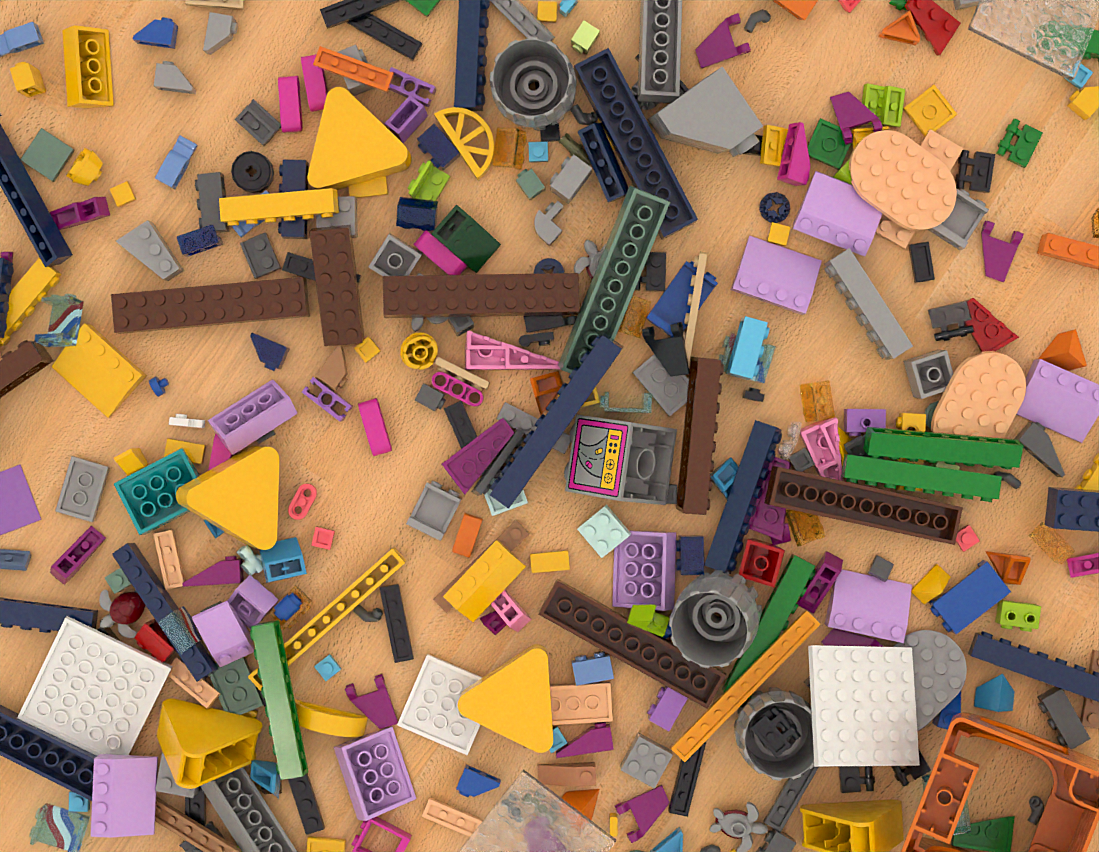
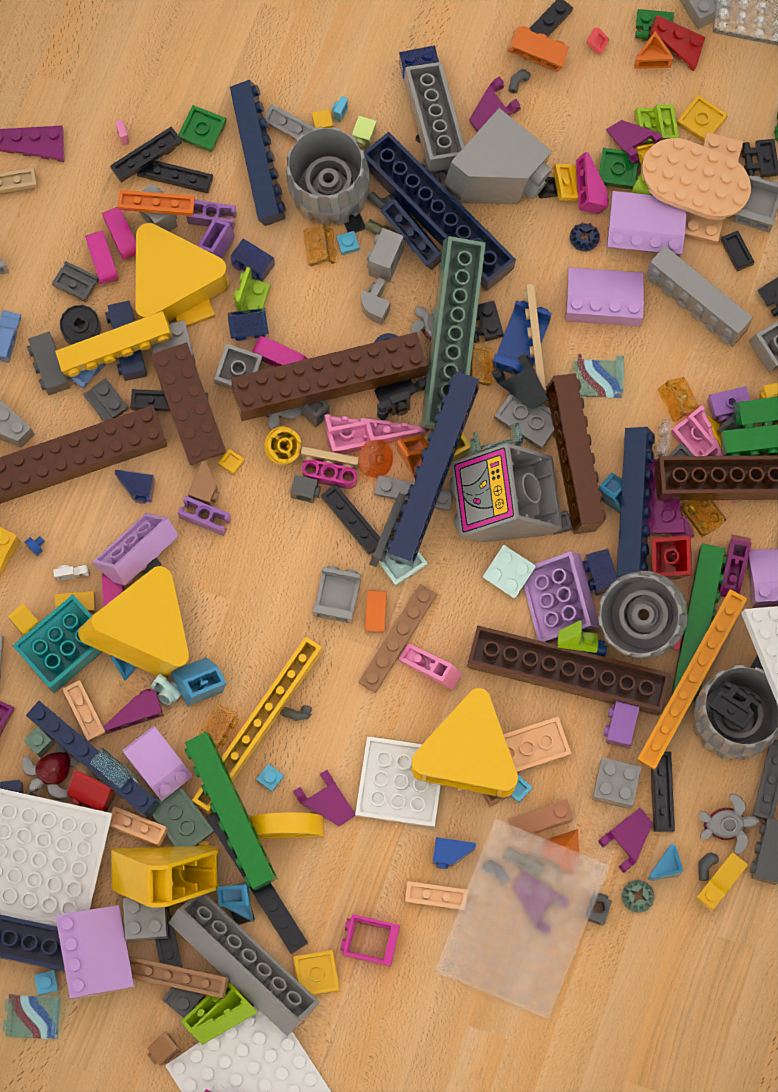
camera: 10 degrees left, 15 degrees down
clear blue bracket [177,225,223,257] -> none
light grey slope [203,12,238,55] -> none
lavender slope [228,575,278,630] -> none
blue brick [274,592,303,621] -> none
coral plate [288,483,317,520] -> none
coral plate [311,526,335,550] -> none
lavender slope [334,727,416,821] -> none
dark pink beam [358,398,392,456] -> none
black plate [380,584,414,663] -> none
dark green slope [431,204,501,273] -> none
yellow window [434,107,495,180] -> none
magenta wing [442,418,515,495] -> none
yellow slope [443,540,526,622] -> none
magenta slope [480,611,507,635] -> none
sand green brick [516,168,545,200] -> none
yellow tile [530,550,570,573] -> none
magenta slope [556,722,614,758] -> none
medium blue brick [572,651,614,686] -> none
yellow tile [609,813,618,837] -> none
medium azure brick [726,316,770,380] -> none
black plate [742,387,765,402] -> none
yellow tile [767,222,791,246] -> none
none -> clear orange dish [358,439,393,478]

